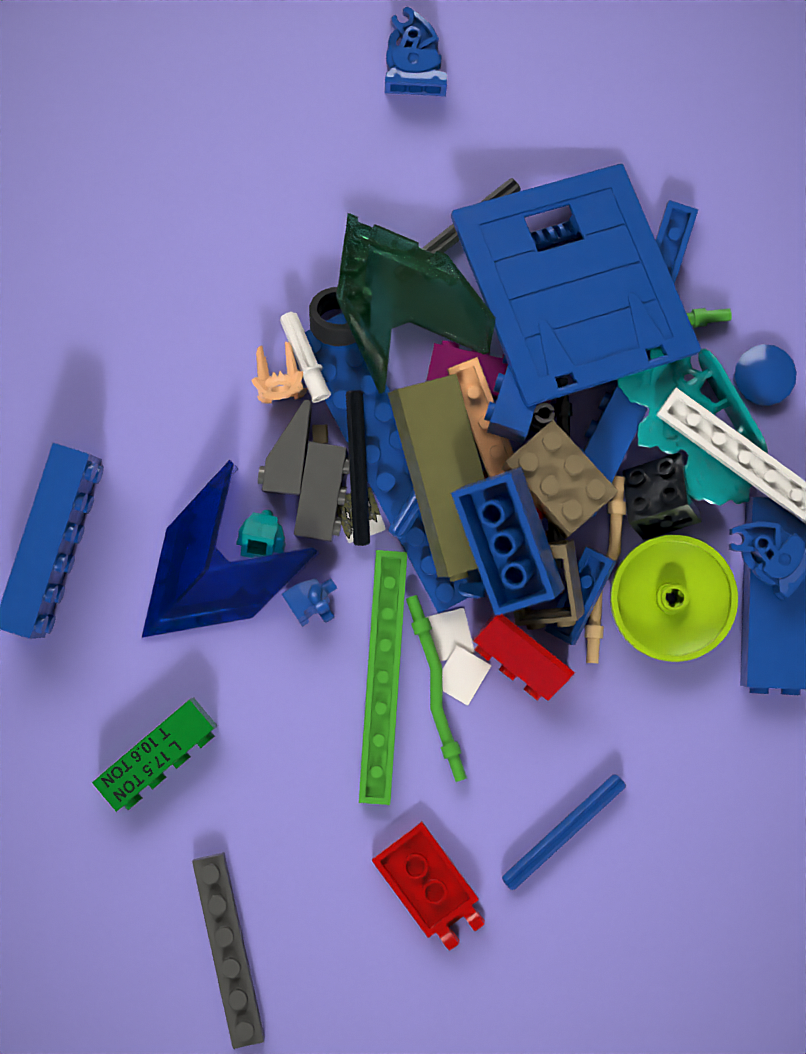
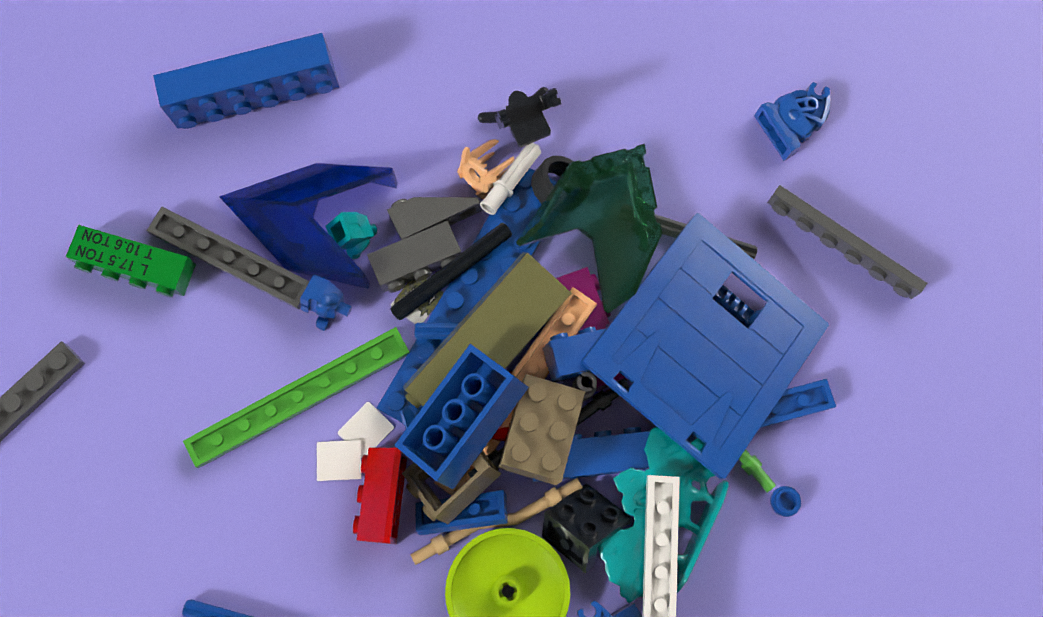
camera: 55 degrees right, 10 degrees down
dark tan piece [312,424,328,444] -> none
red tile [372,821,485,951] -> none
bright green bar [406,595,467,782] -> none
blue dish [733,344,797,407] -> none
none -> dark grey plate [147,206,310,310]
none -> black piece [477,87,561,147]
none -> dark grey plate [767,185,928,299]
none -> blue plate [770,486,801,517]

